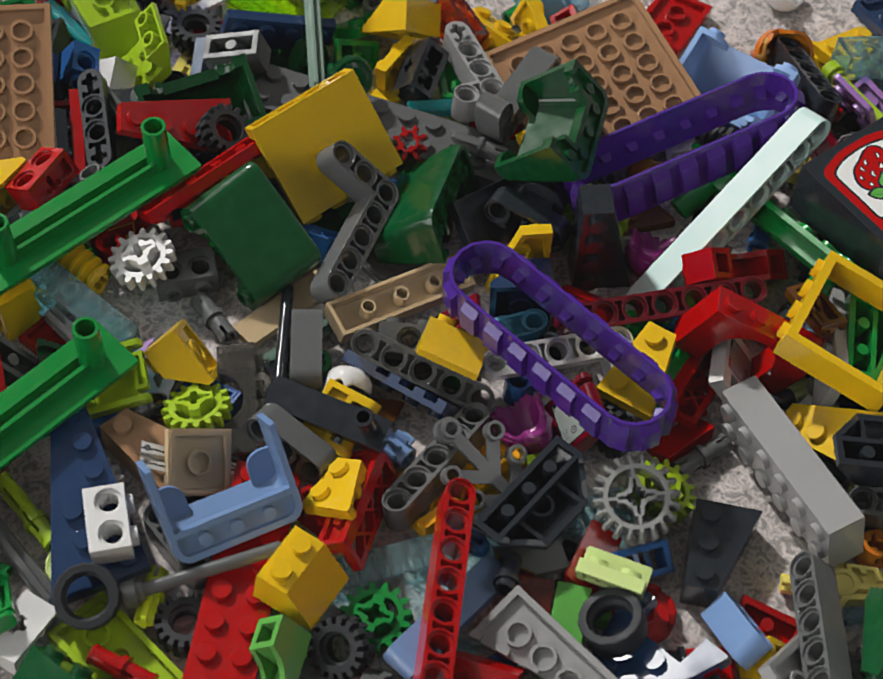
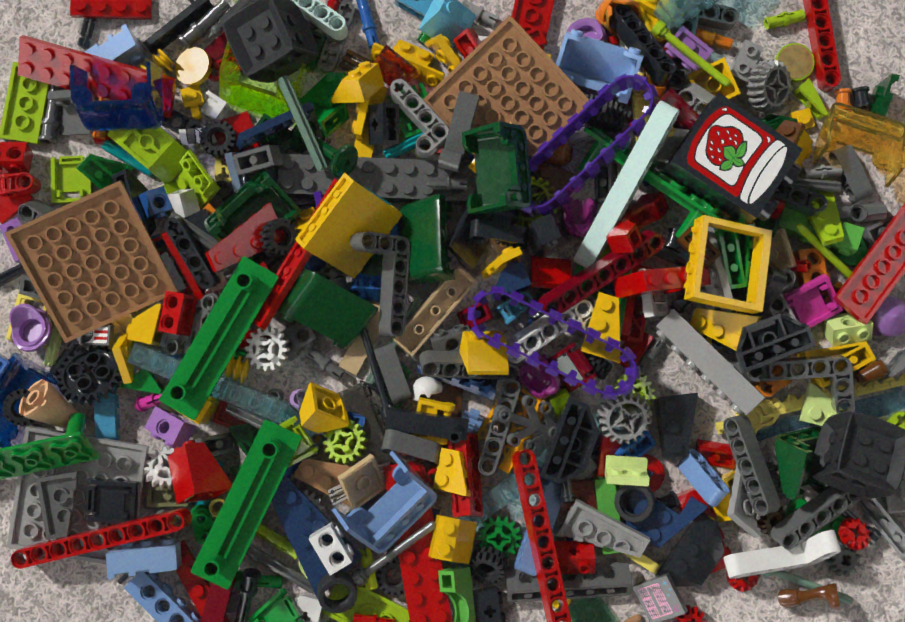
camera: 20 degrees left, 30 degrees up
red gear [392,125,429,163] -> none

